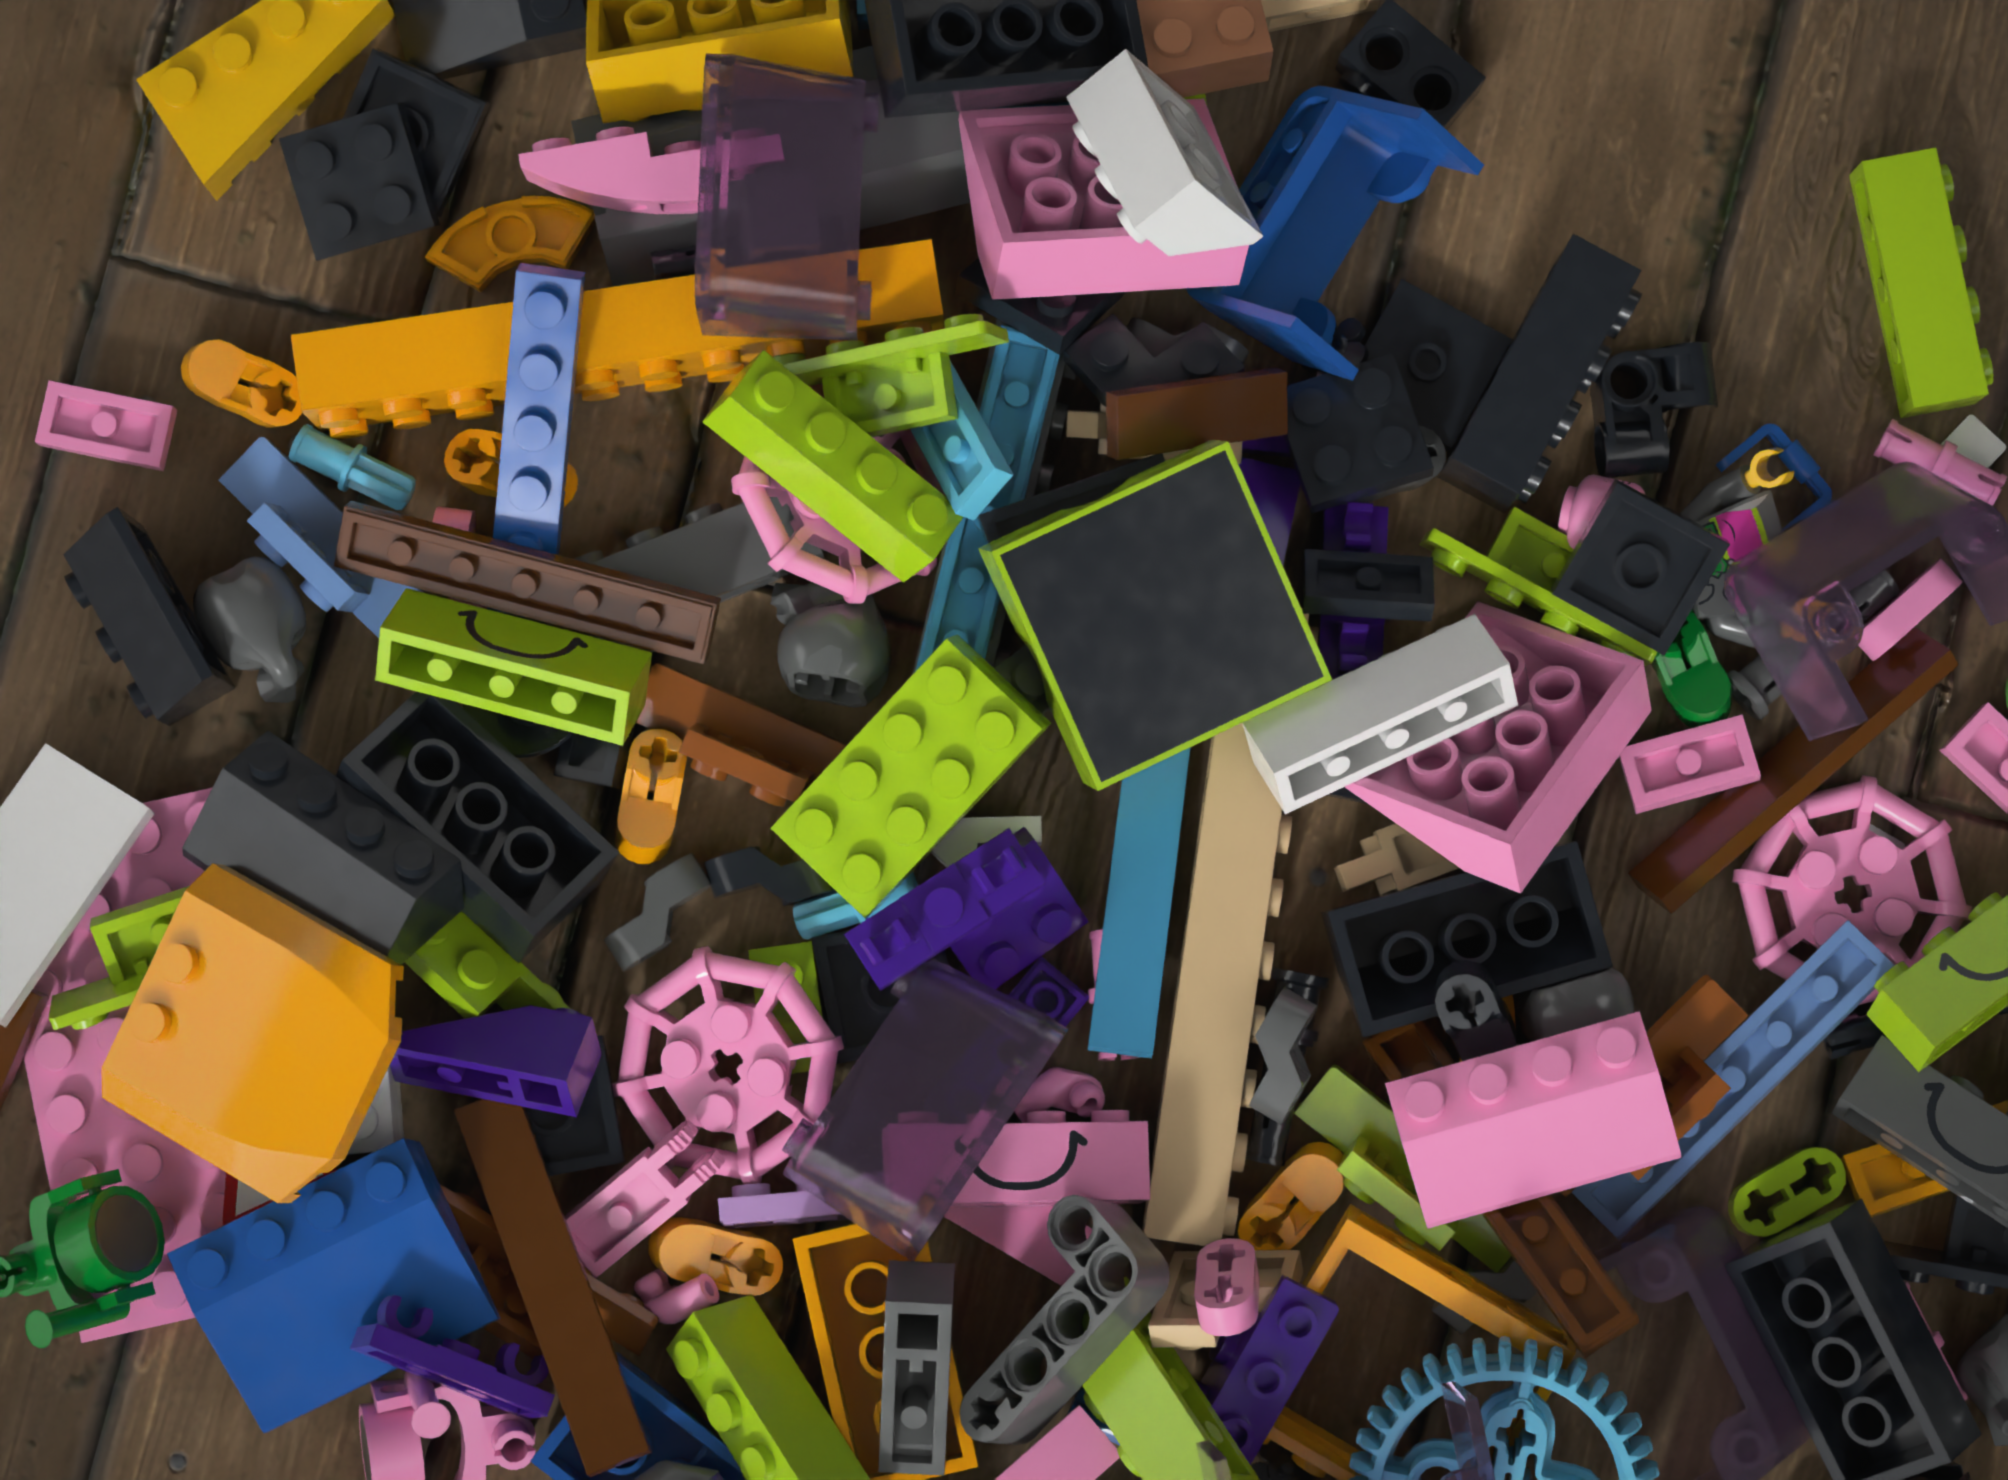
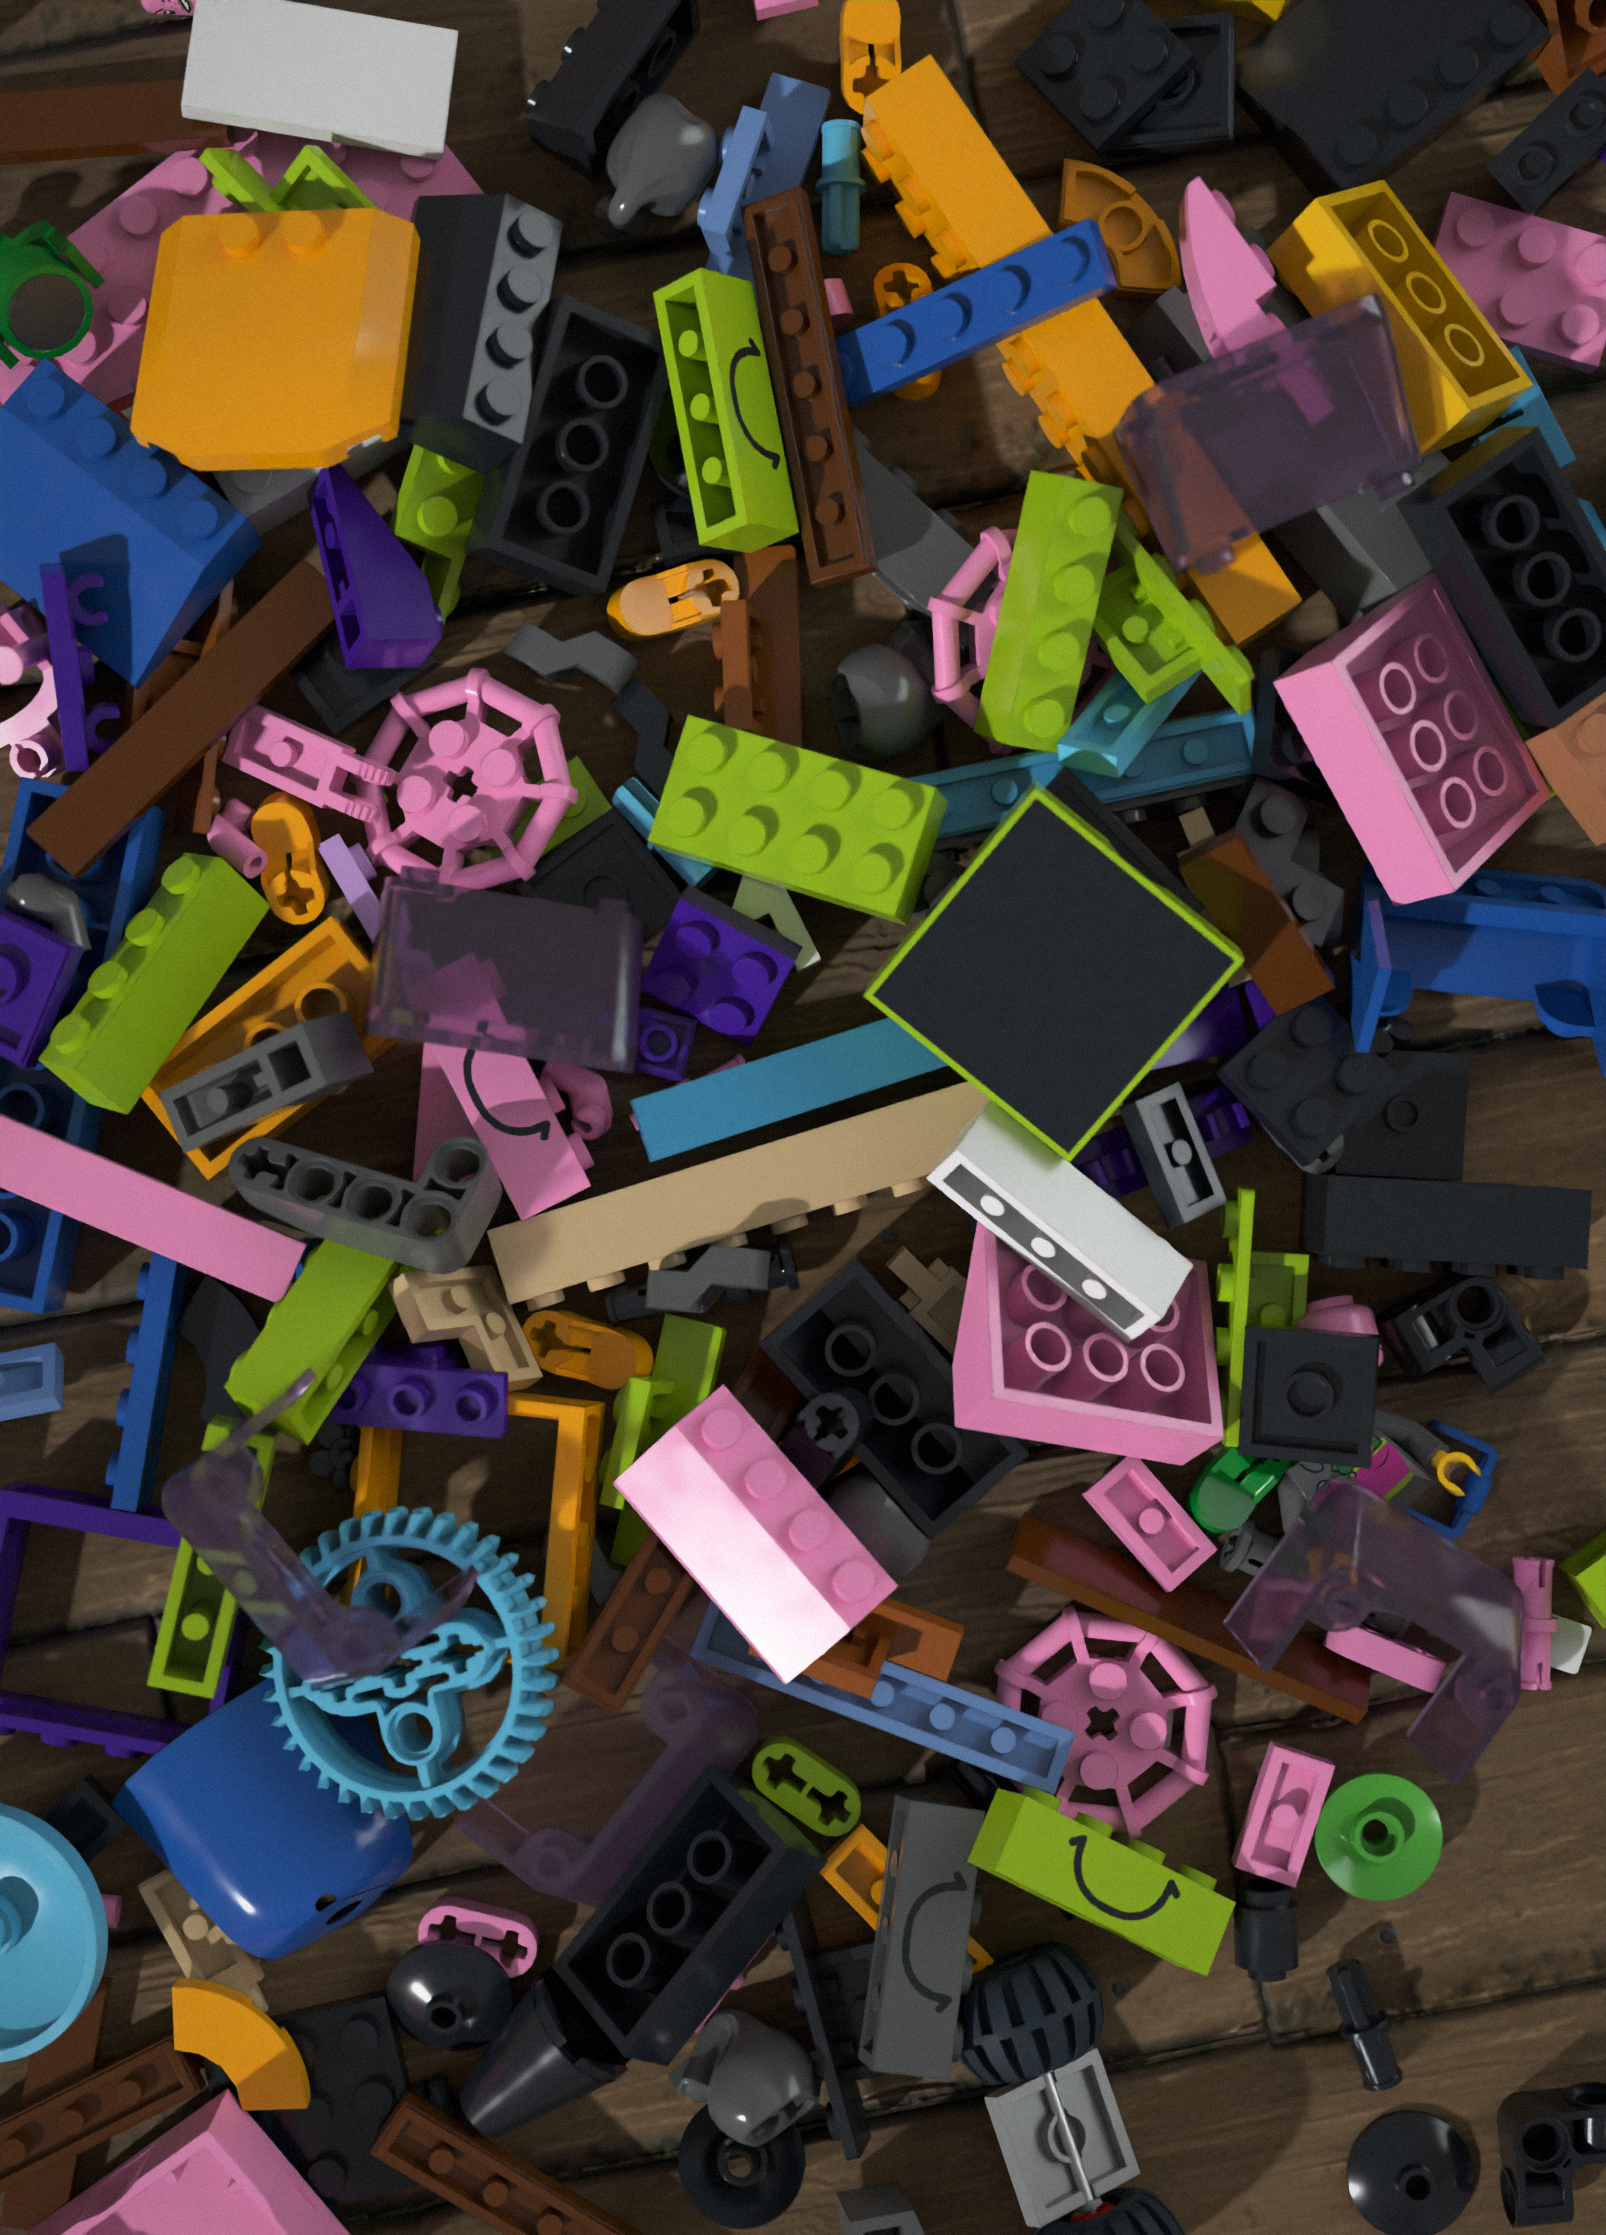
camera: 70 degrees right, 5 degrees up
dark purple plate [844,828,1045,991] -> none
white slope [1066,49,1263,256] -> none
bright pink beam [1194,1238,1260,1336] -> none

